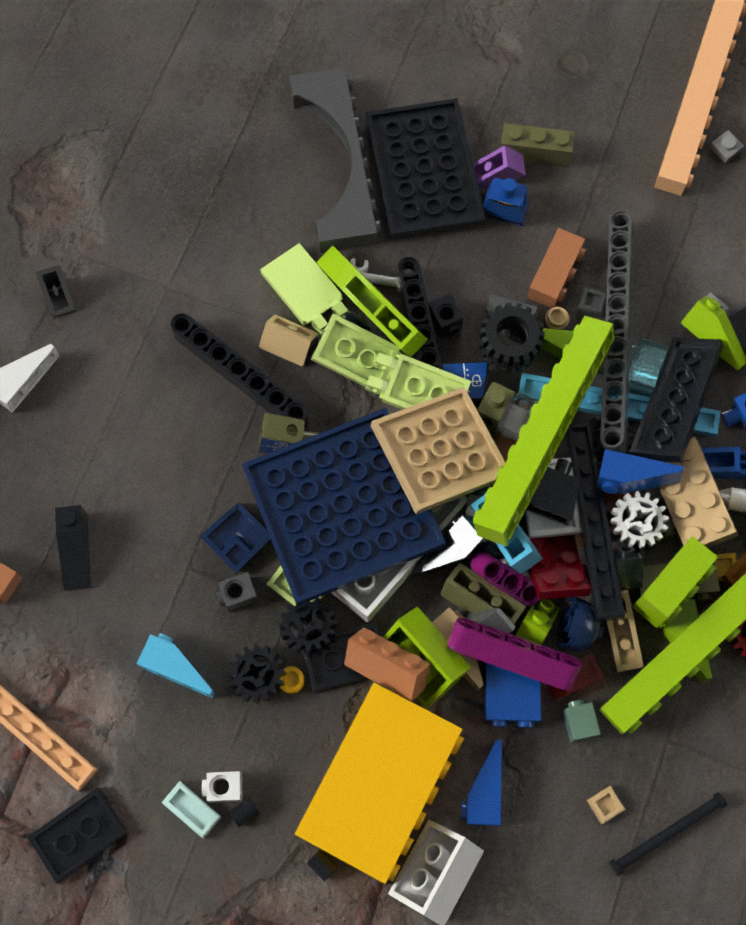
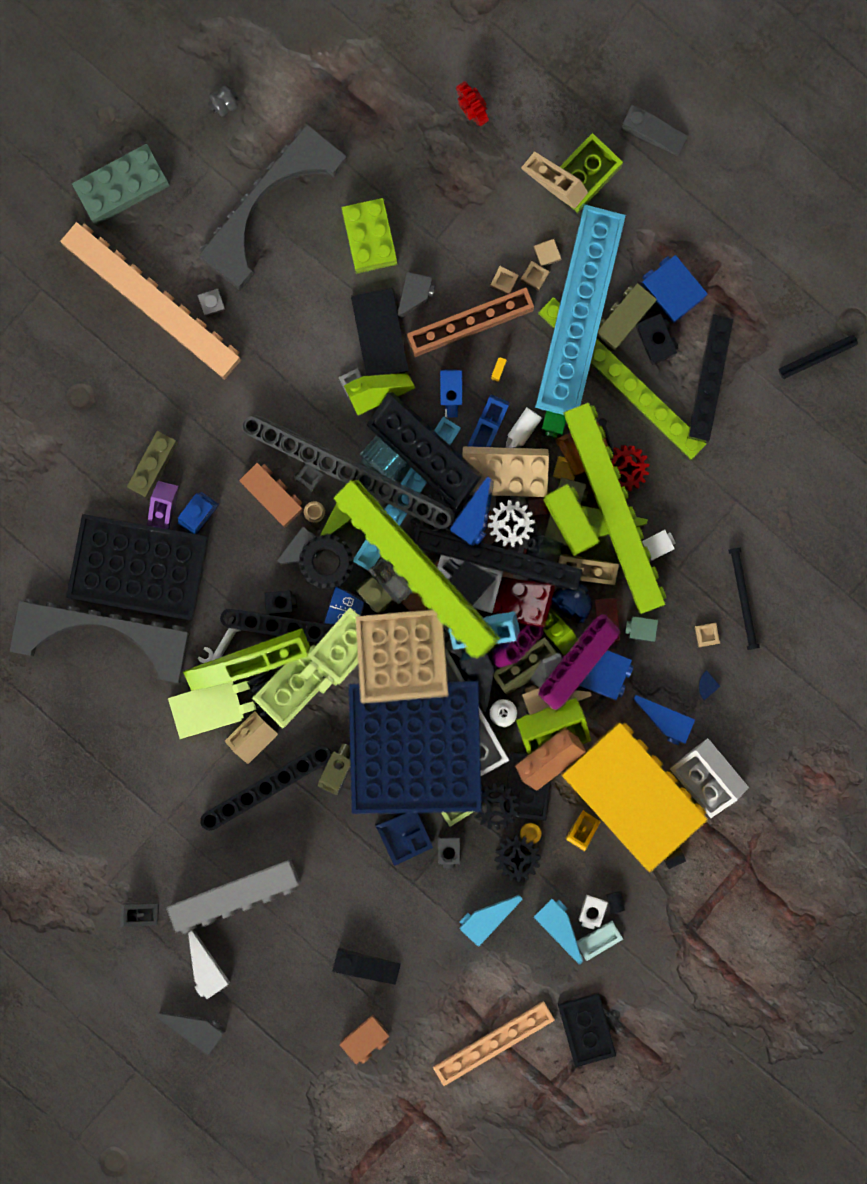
camera: 65 degrees left, 15 degrees up
none -> light grey brick [167,859,300,934]
none -> white head [489,699,517,727]
none -> clear red plate [528,492,550,516]
none -> medium azure slope [534,899,583,965]
none -> yellow slope [565,810,601,851]
none -> white brick [642,530,676,561]
none -> dark blue tile [699,670,720,700]

